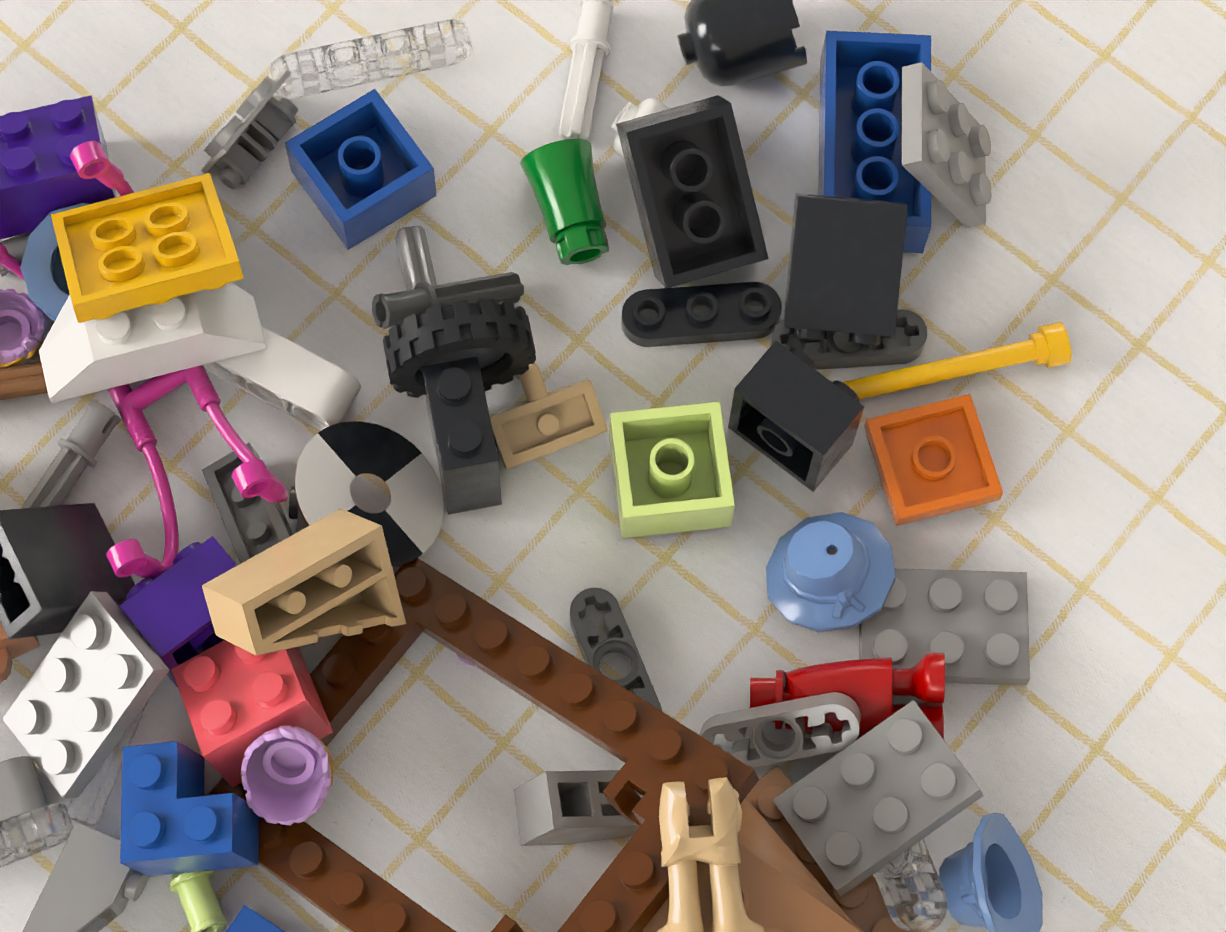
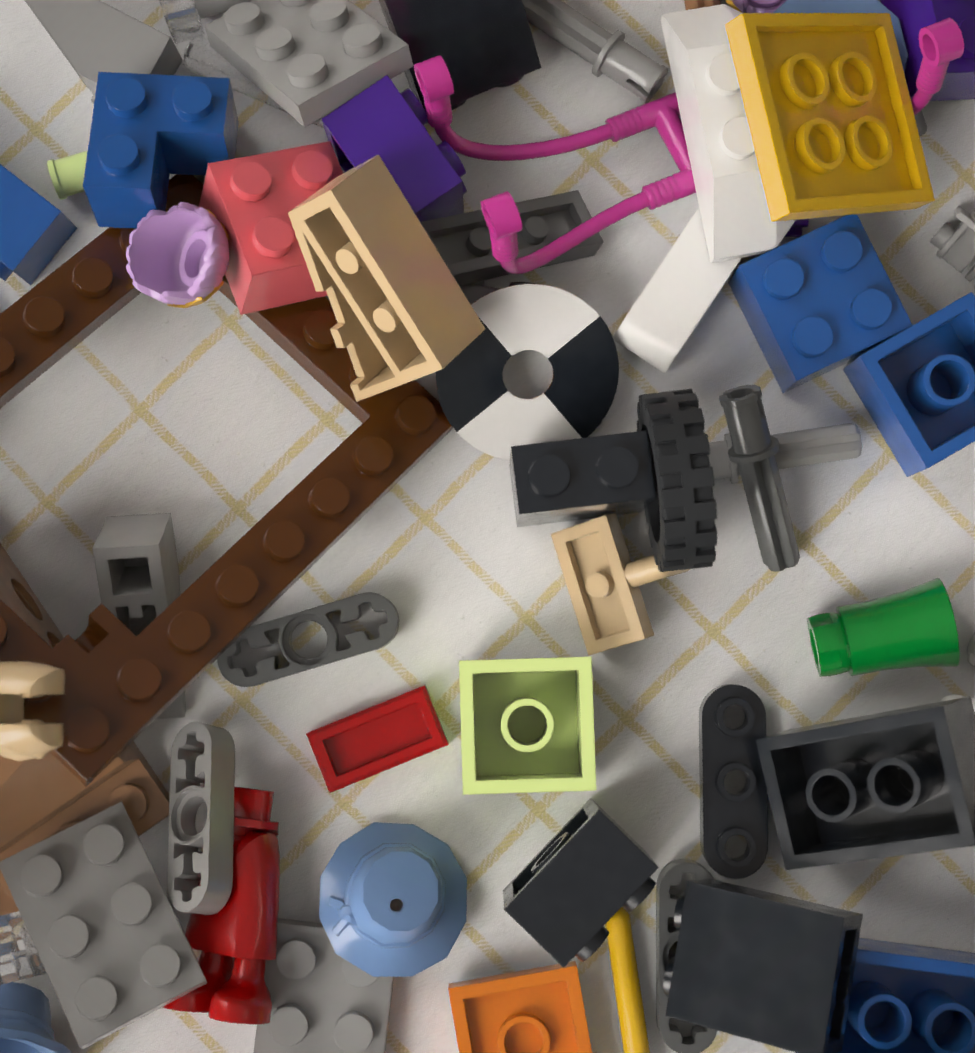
camera: 100 degrees right, 15 degrees up
none -> red tile [306,685,449,793]
none -> blue brick [728,214,913,393]

